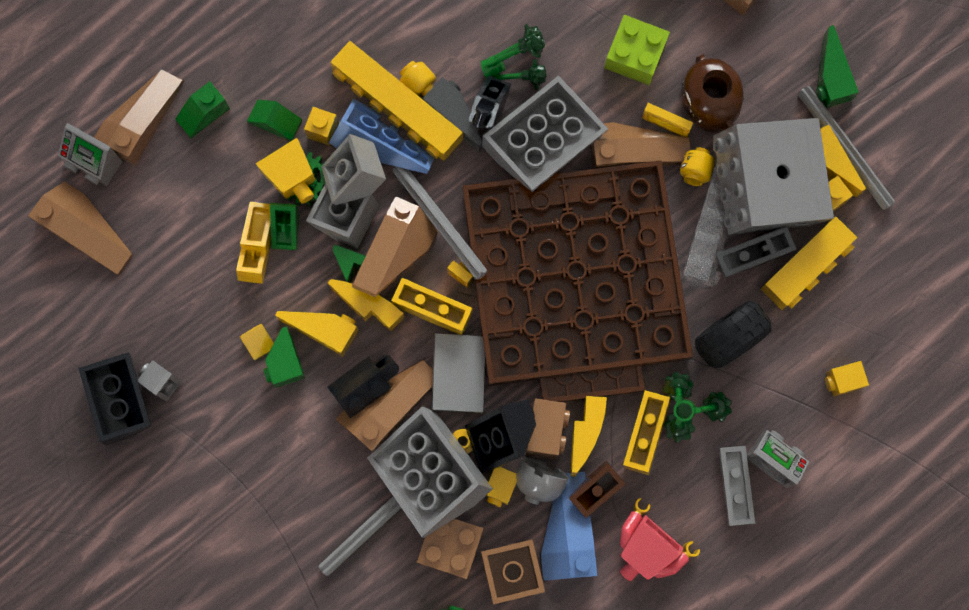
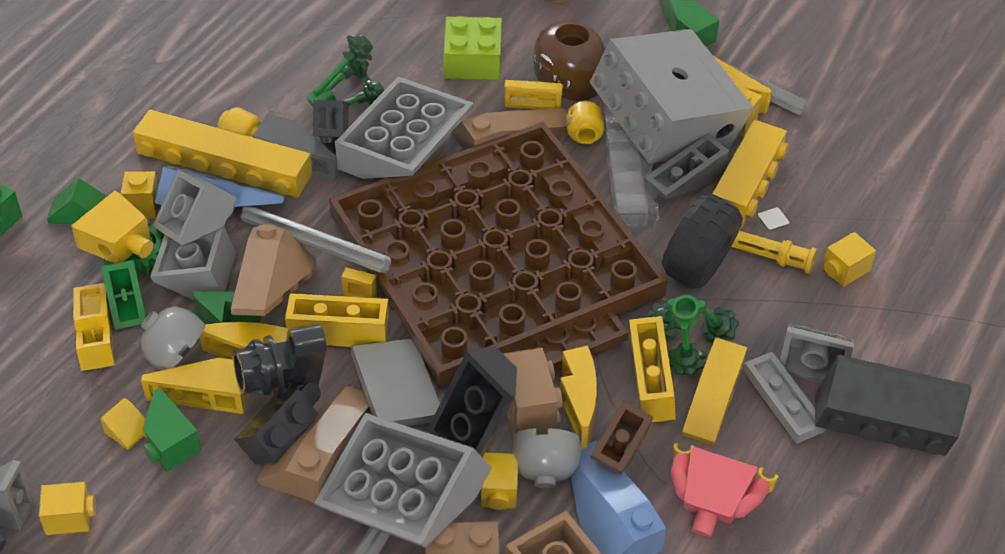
camera: 20 degrees left, 30 degrees down
none -> yellow brick [39,482,97,535]
none -> light grey cylinder [140,307,205,371]
none -> black beam [233,324,326,397]
none -> yellow slope [682,338,748,446]
none -> yellow pin [732,231,818,275]
none -> white sticker [758,207,789,230]
none -> pearl dark grey slope [815,354,971,456]

